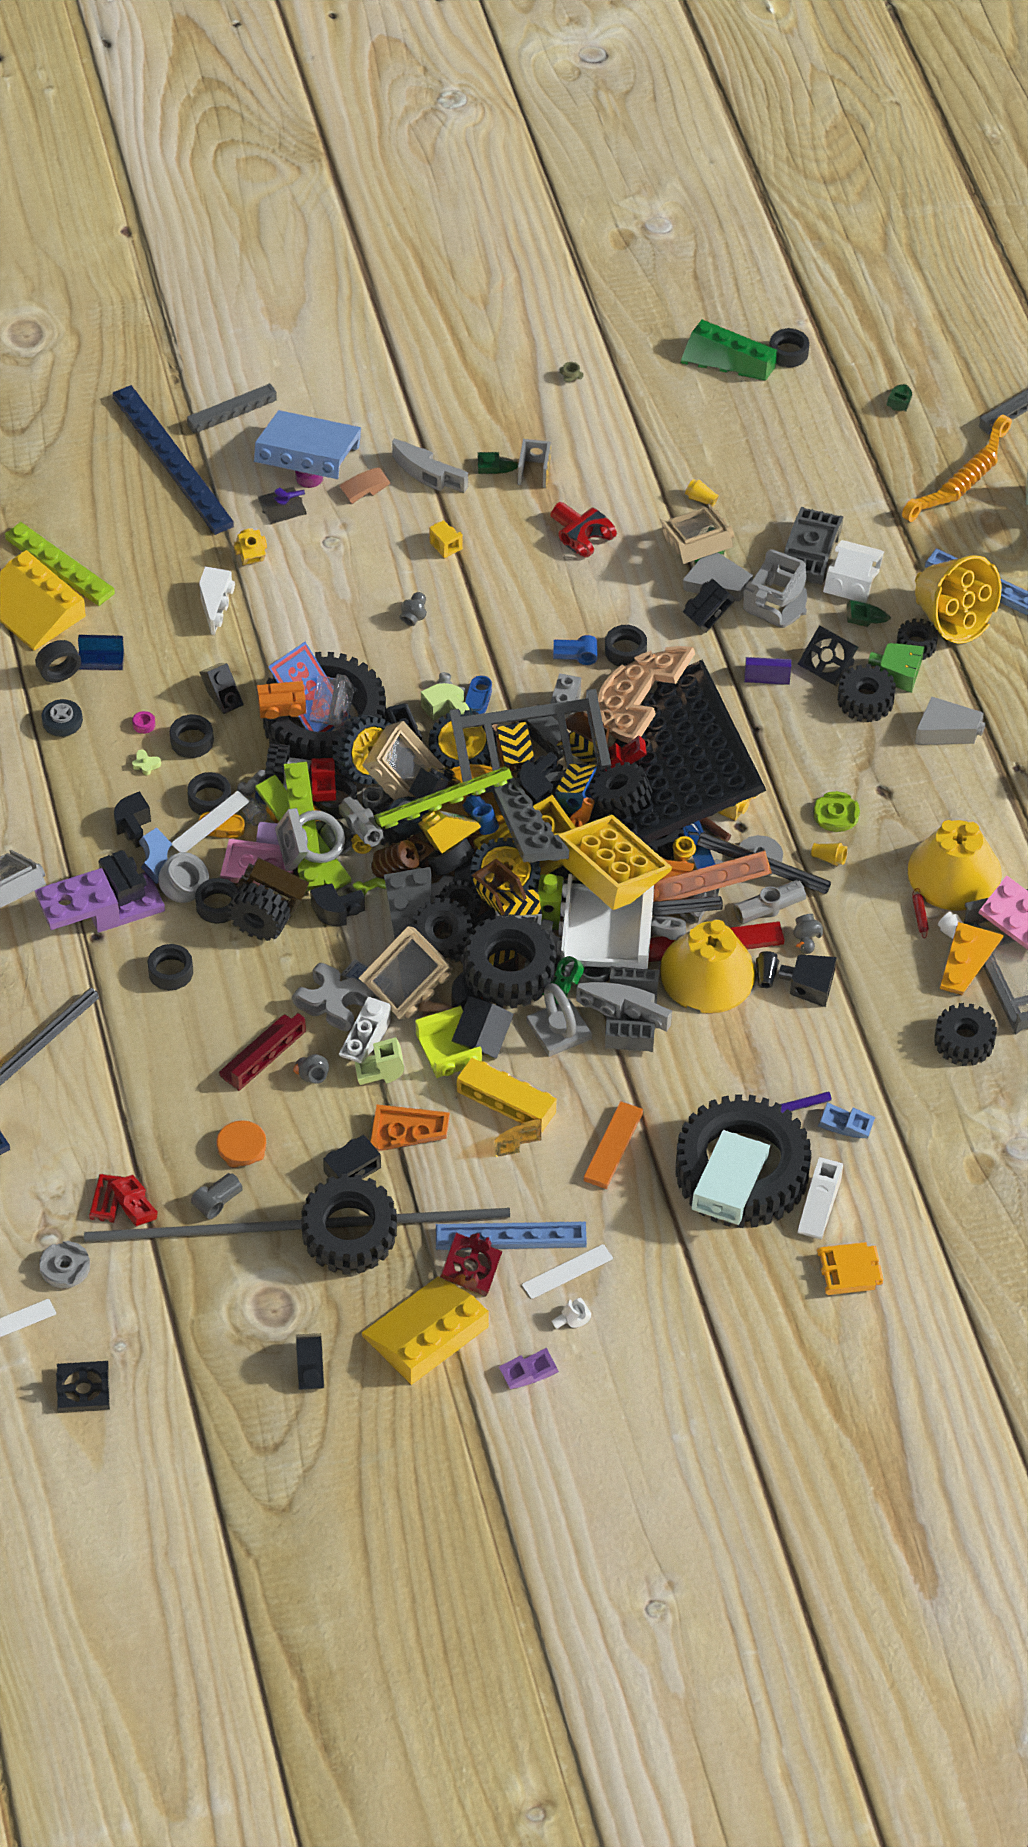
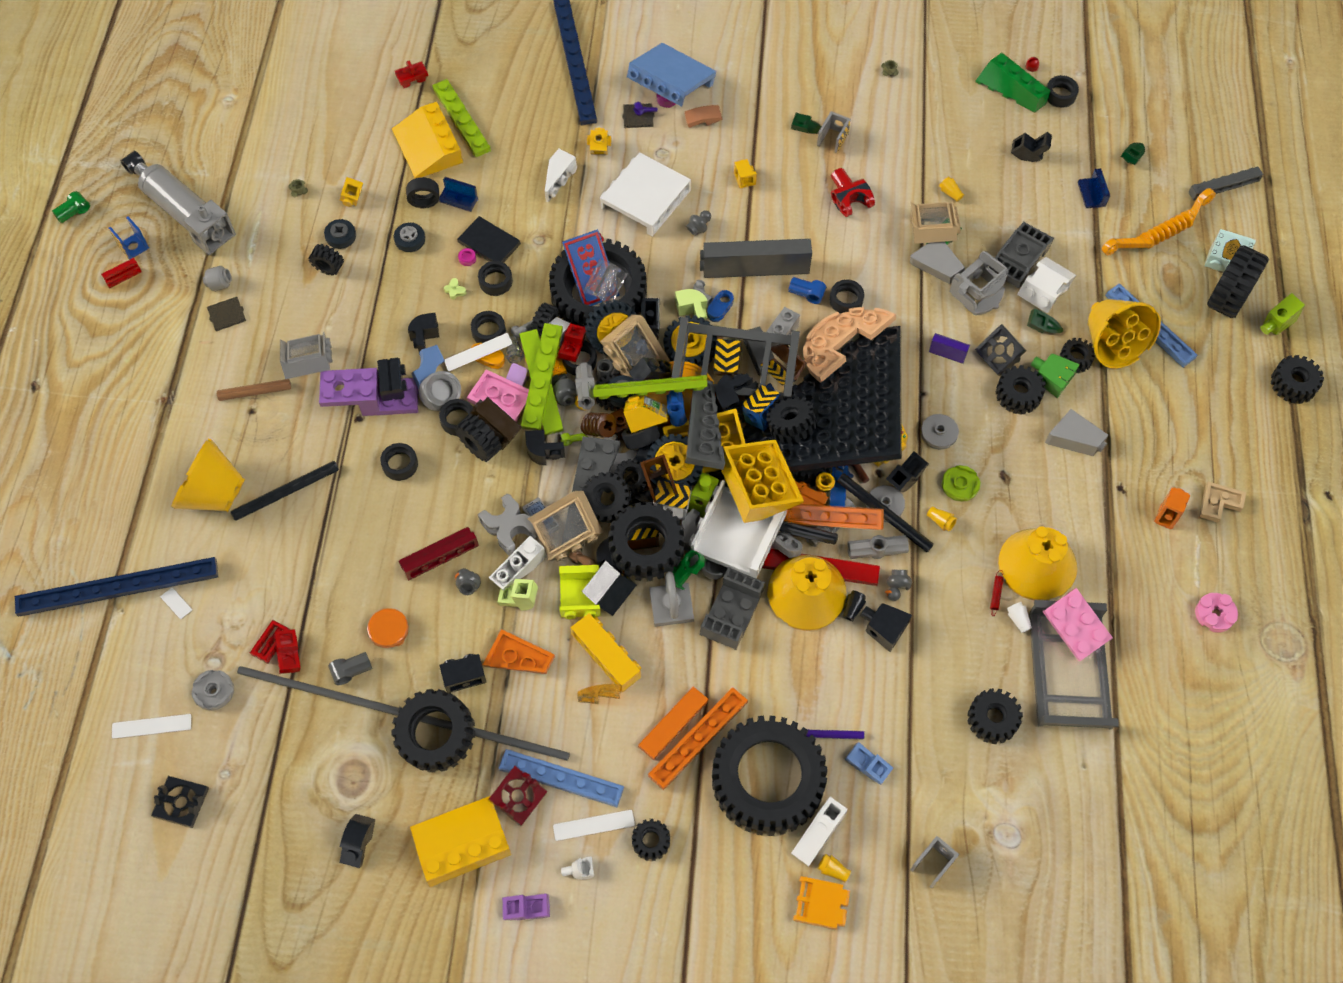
camera: 20 degrees right, 10 degrees up
dark grey piece [187,383,277,434] -> none
black slope [199,663,244,714] -> none
orange brick [257,681,306,719] -> none
light grey tile [275,808,345,871] -> none
light grey slope [392,438,468,493] -> none
orange arm [569,797,595,828] -> none
light grey slope [576,982,672,1032] -> none
red slope [606,735,647,771] -> none
black brick [682,578,736,633] -> none
light aqua panel [691,1130,770,1225] -> none
light orange wing [939,922,1004,995] -> none
none -> black tile [457,216,521,263]
none -> white panel [600,152,691,237]
none -> black tyre [632,819,670,861]
none -> orange plate [648,687,748,790]
none -> dark grey brick [700,239,812,278]
none -> yellow cone [817,854,851,882]
none -> black brick [886,451,929,492]
none -> light grey piece [910,836,959,888]
none -> light grey plate [920,414,959,450]
none -> black brick [1011,132,1052,162]
none -> red hinge [1025,57,1040,72]
none -> clear blue panel [1078,169,1110,209]

